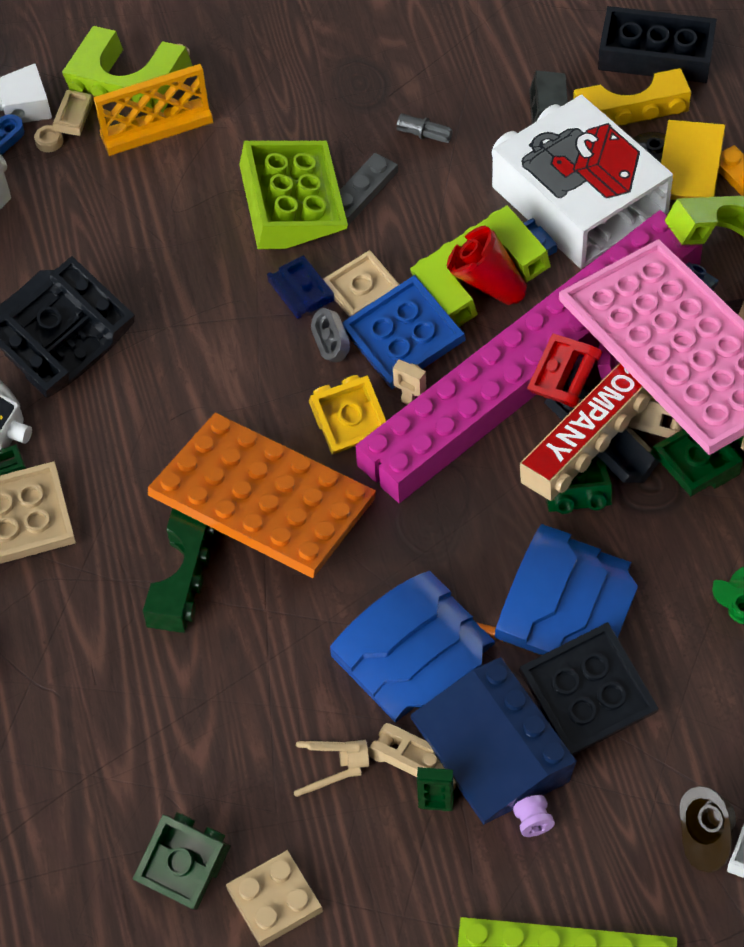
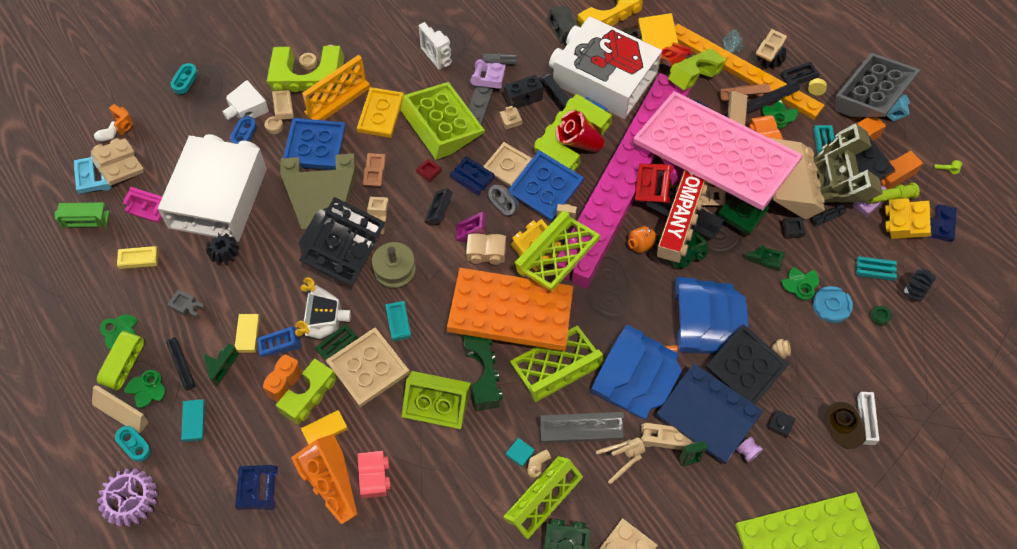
camera: 25 degrees left, 5 degrees up
none -> olive wedge [280,153,357,231]
none -> blue plate [283,118,346,170]
none -> tan tile [299,53,317,70]
none -> yellow tile [357,87,404,138]
none -> nougat slope [363,153,386,187]
none -> tan slope [367,197,389,234]
none -> olive wheel [372,242,416,288]
none -> teal tile [385,301,411,342]
none -> lime slope [401,371,471,429]
none -> dark red tile [416,159,442,183]
none -> white plate [419,22,452,70]
none -> black plate [424,188,453,226]
none -> magenta slope [456,211,486,242]
none -> tan brick [466,233,506,265]
none -> lavender plate [470,59,506,88]
none -> tan tile [499,106,522,129]
none -> lime fence [503,456,583,539]
none -> black brick [504,74,543,109]
none -> teal tile [506,438,535,468]
none -> lime fence [510,325,603,402]
none -> lime fence [515,210,601,291]
none -> tan arm [527,449,551,477]
none -> black beam [539,73,569,111]
none -> dark grey fence [540,412,624,444]
none -> orange head [628,226,657,253]
none -> red plate [660,42,692,67]
none -> dark green slope [745,245,785,271]
none -> black plate [768,410,796,438]
none -> tan plate [771,339,791,359]

